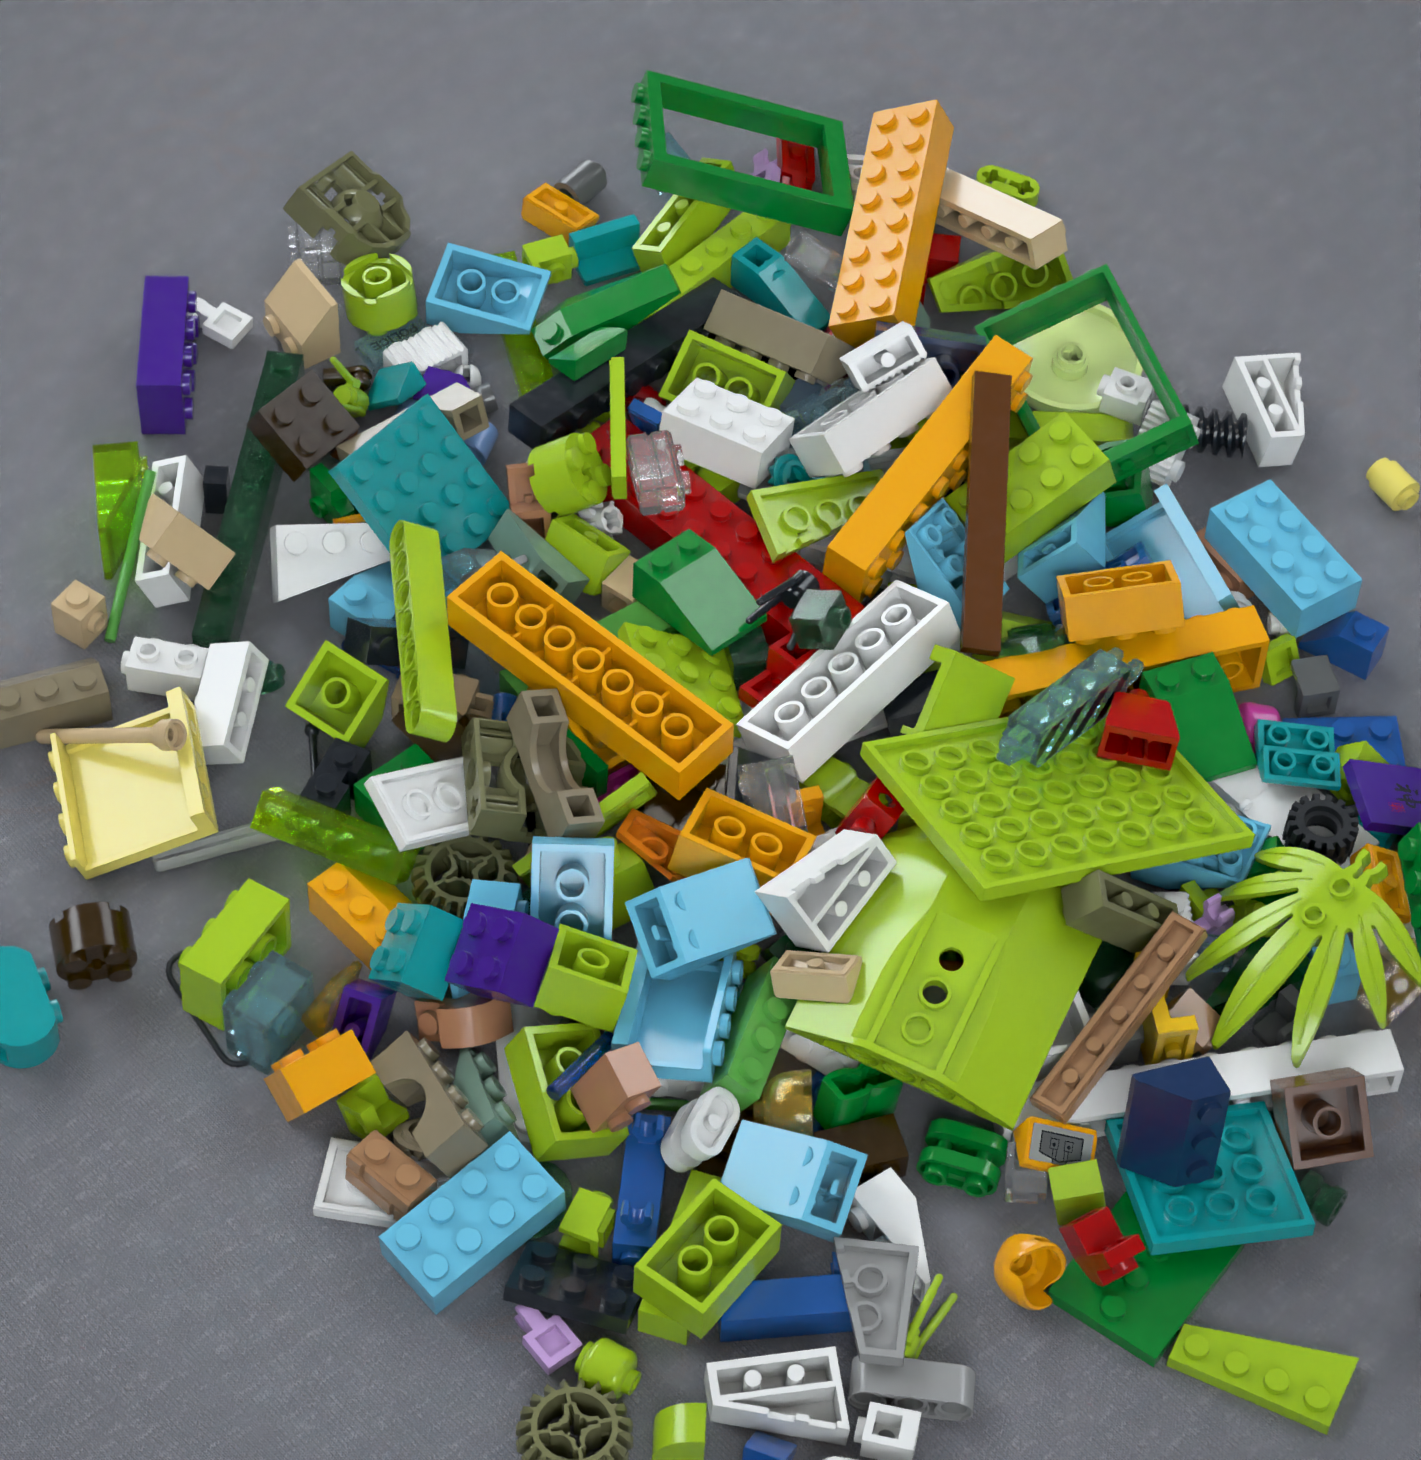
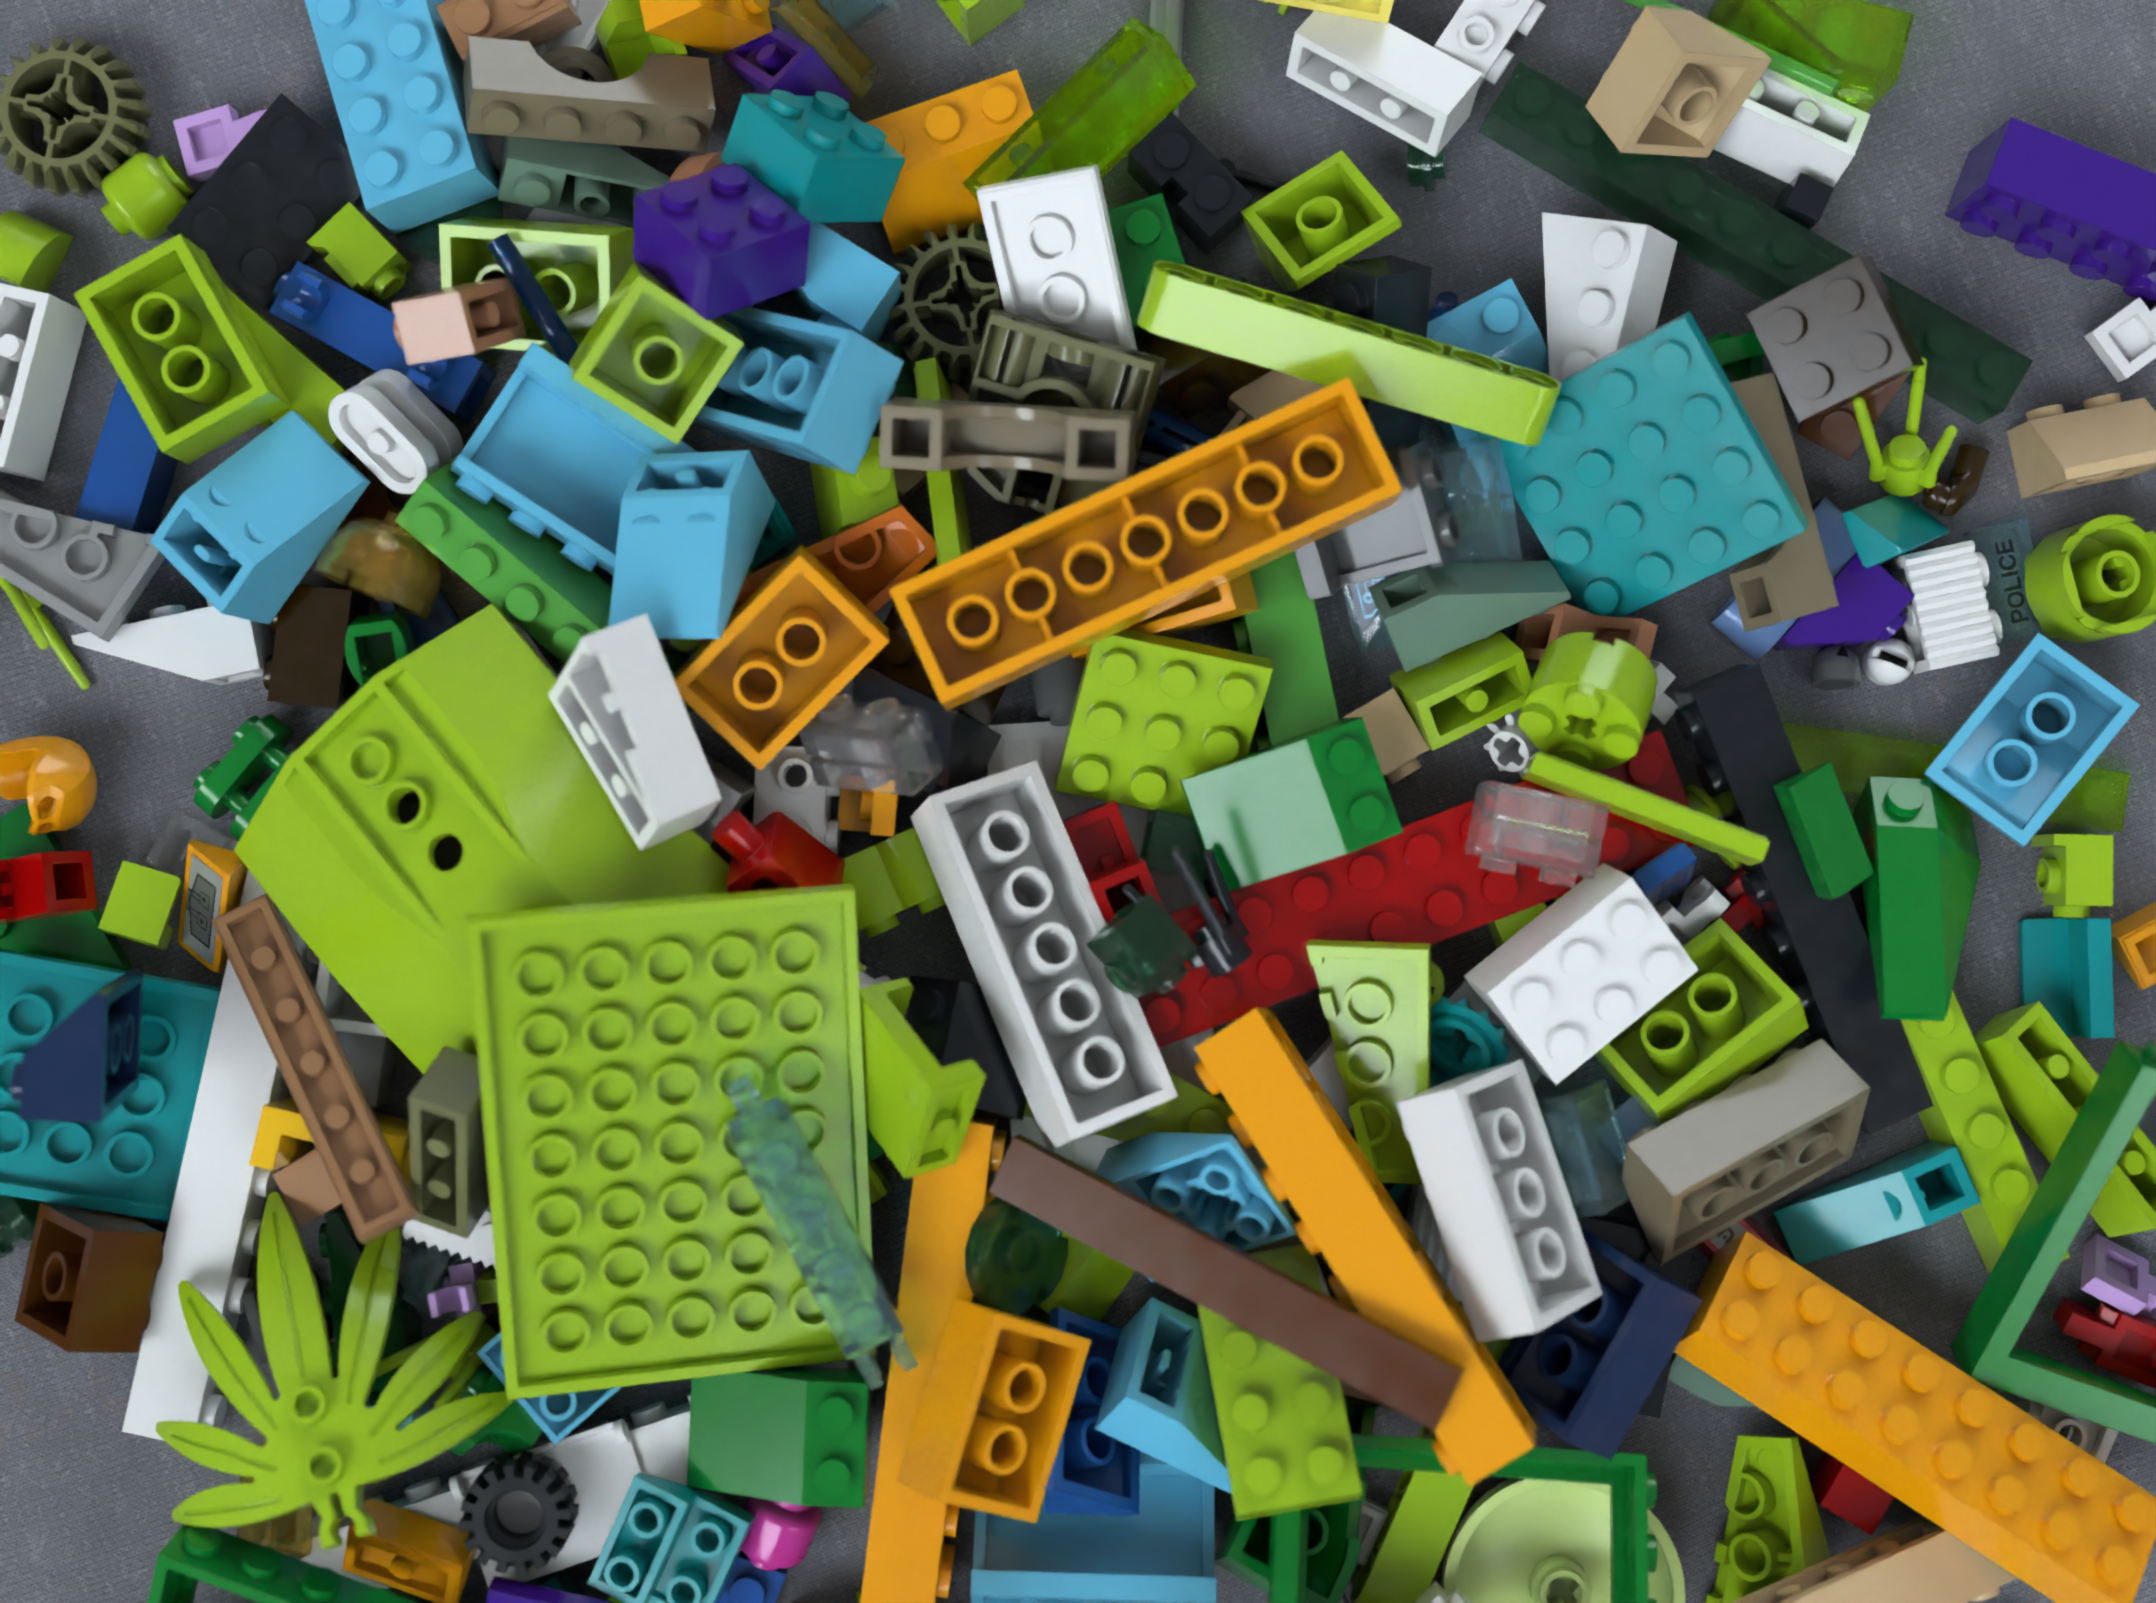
camera: 115 degrees right, 35 degrees up
tan slope [770,950,862,1003] -> none
clear brick [784,230,843,294] -> none
white brick [839,321,927,393] -> none
red torso [1097,689,1180,771] -> none

